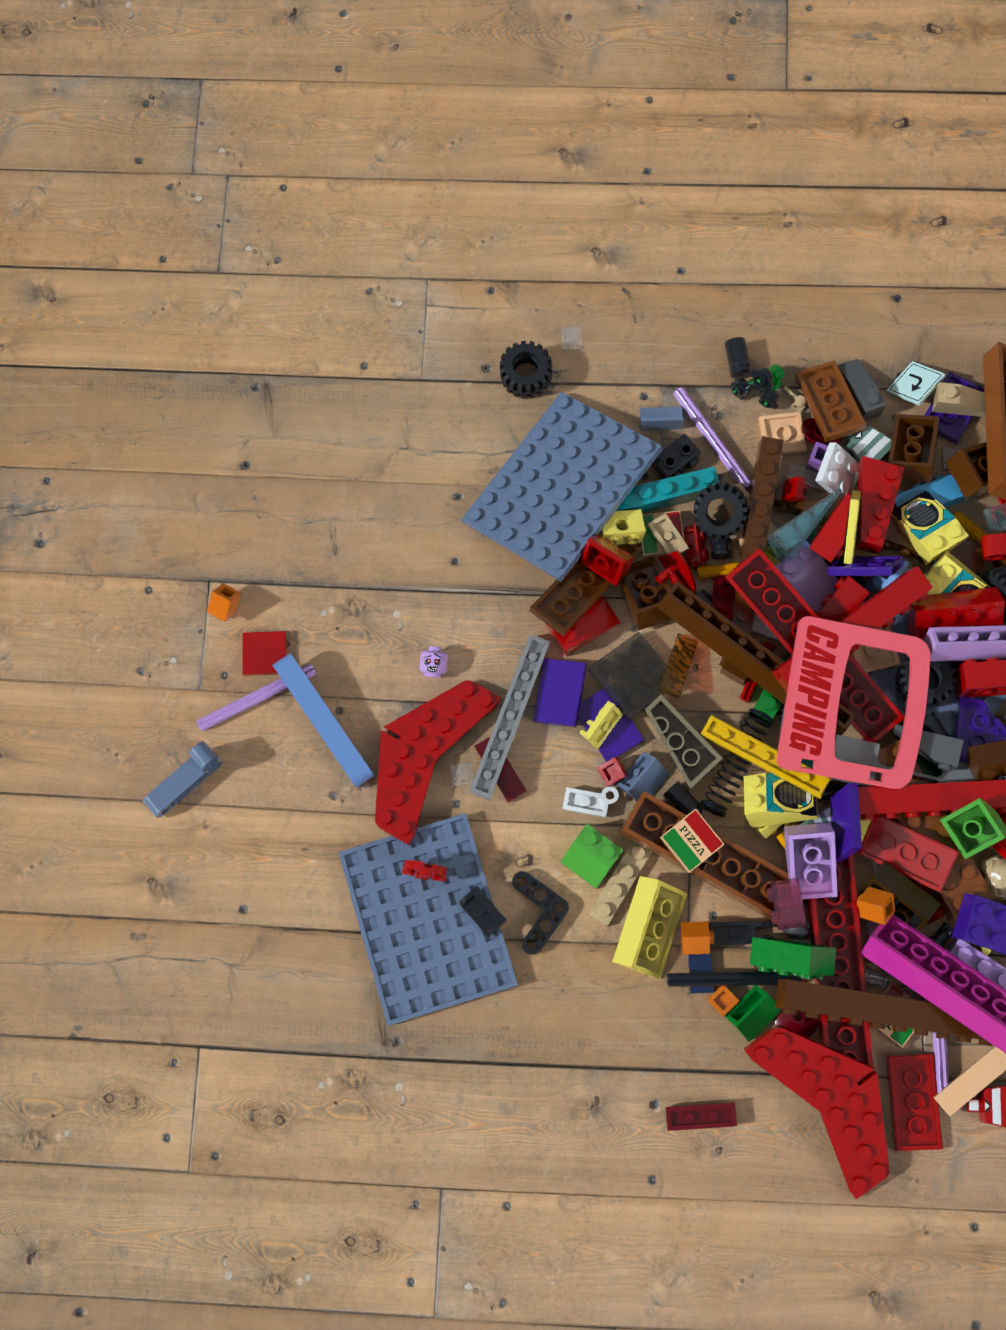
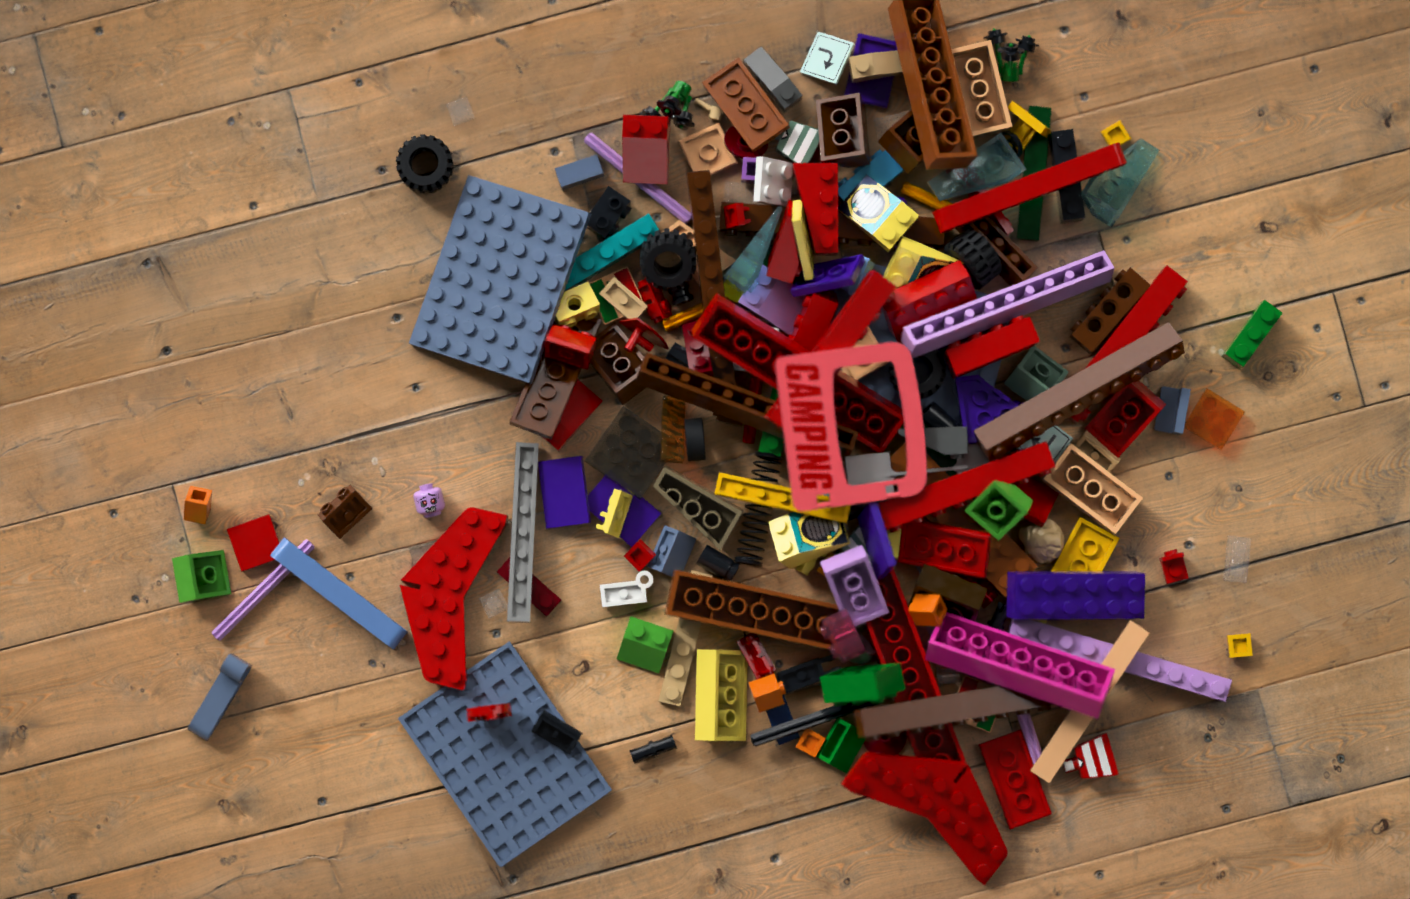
camera: 30 degrees left, 10 degrees up
black beam [512,871,568,955] -> none
tile [660,809,724,873] -> none
dark red plate [665,1102,737,1131] -> none
black piece [725,337,751,378] -> none
none -> bright green slope [172,550,231,603]
none -> reddish brown bracket [318,485,373,539]
none -> red slope [622,115,671,185]
none -> black pin [629,735,677,764]
none -> black tyre [684,418,706,461]
none -> red hinge [736,633,776,680]

